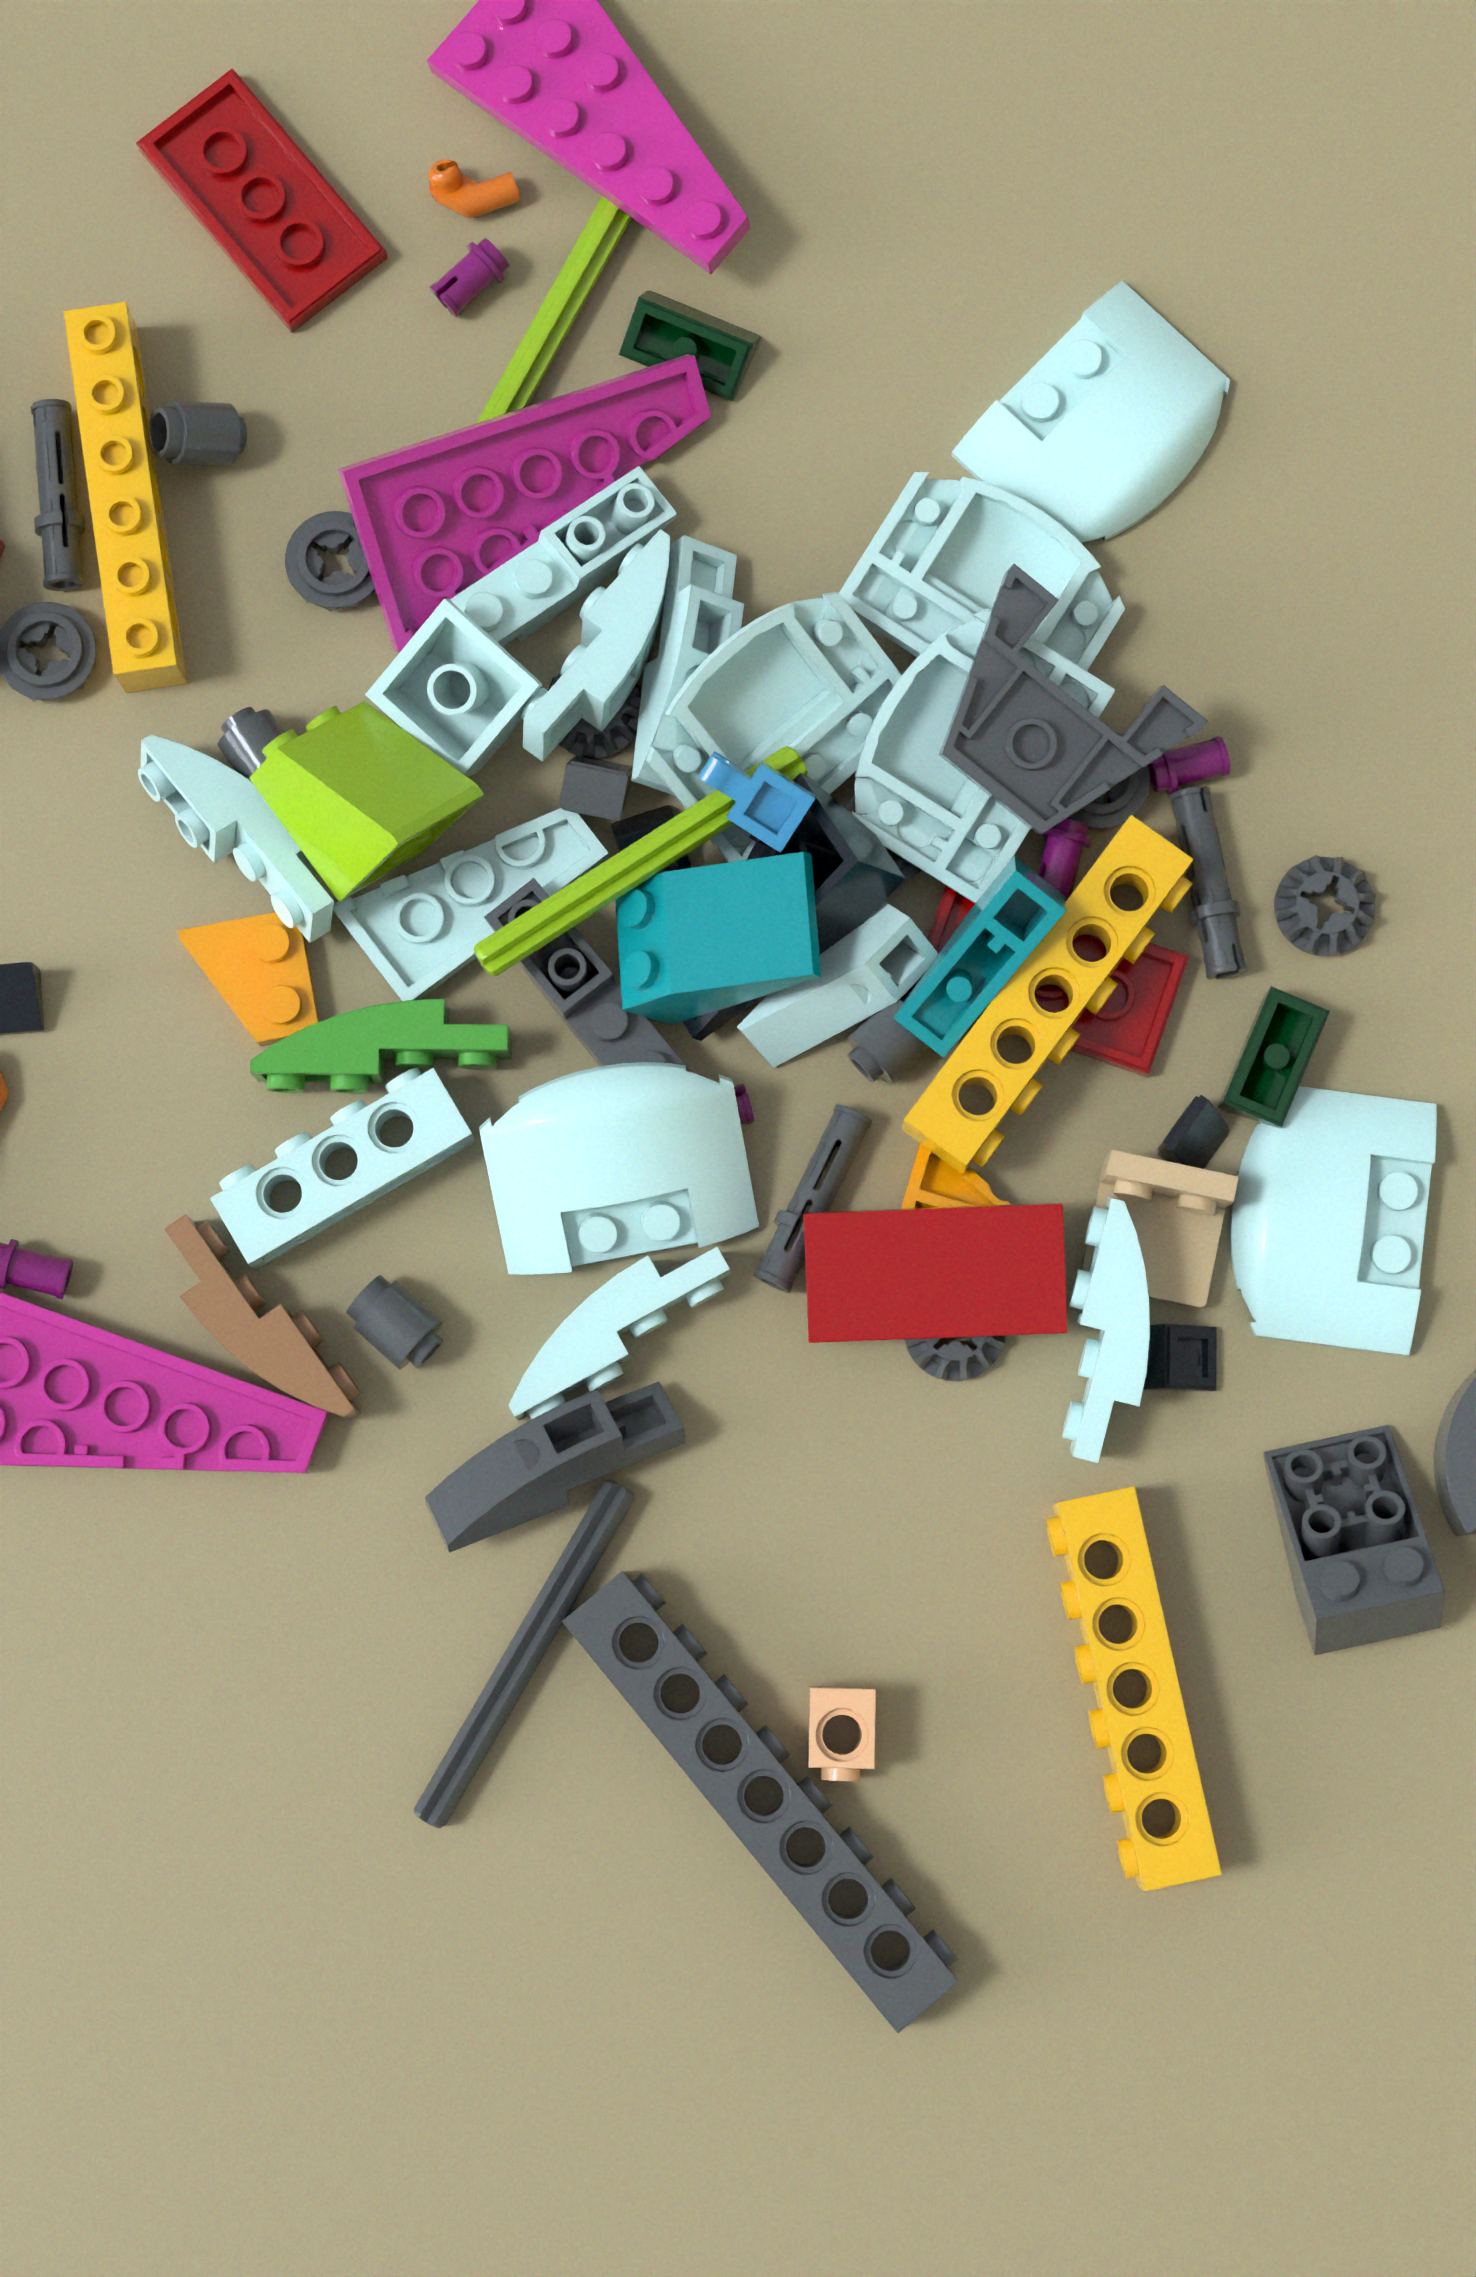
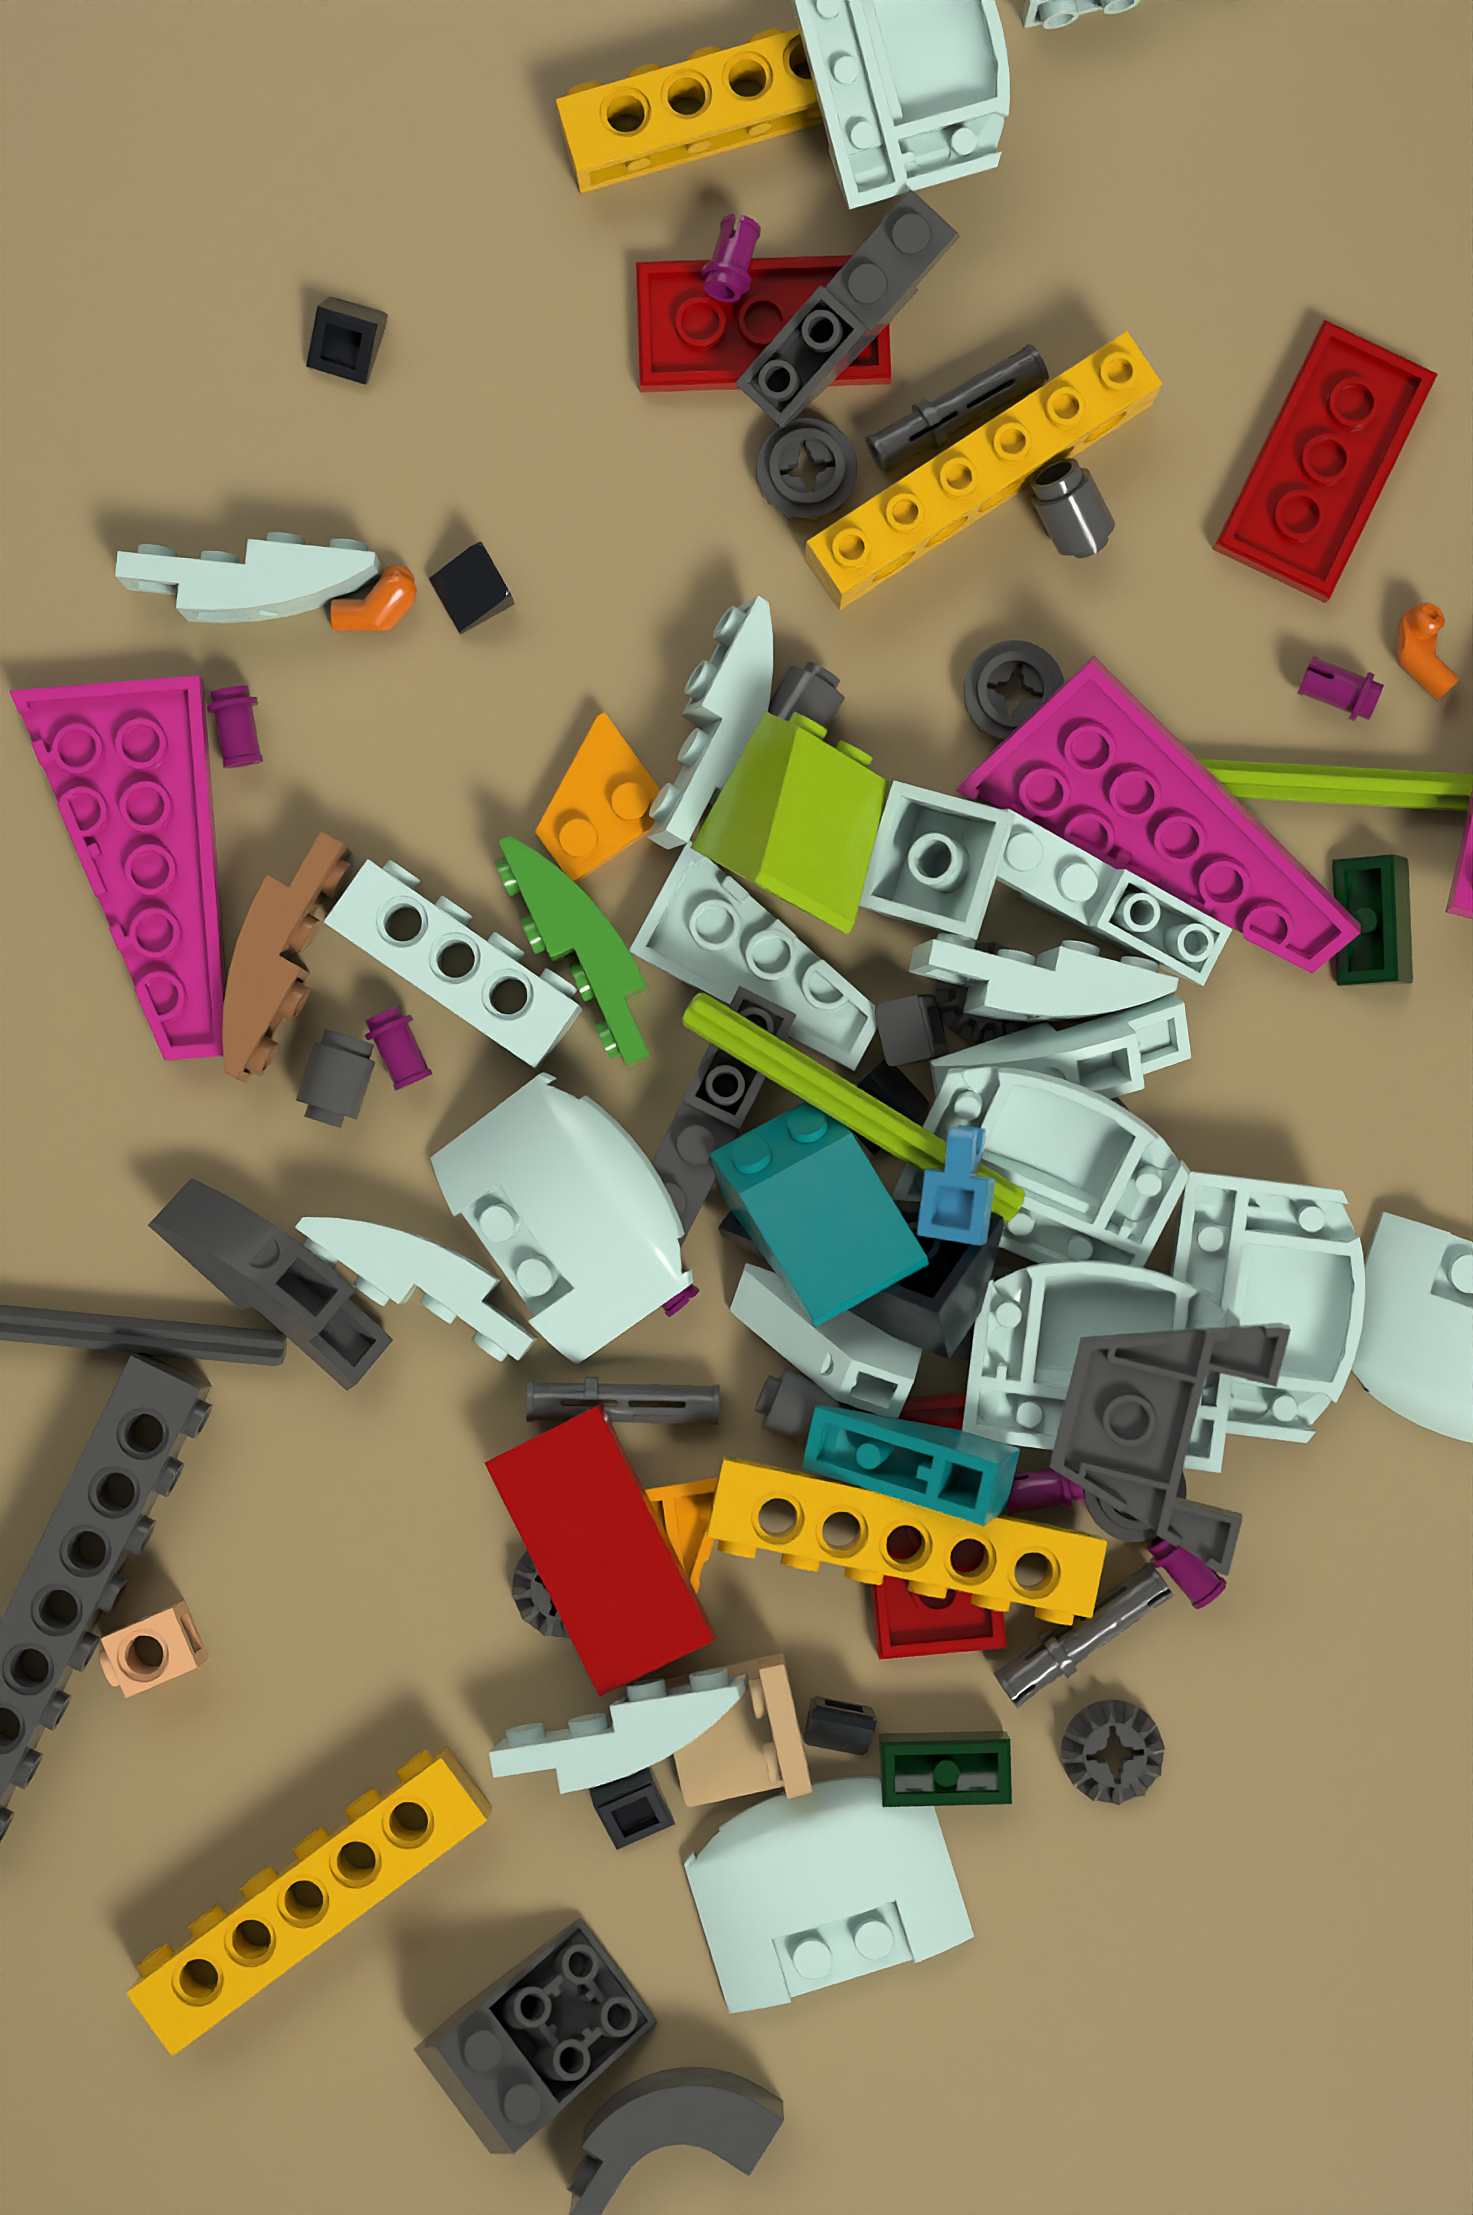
camera: 65 degrees right, 5 degrees up
none -> magenta pin [365,1005,433,1091]

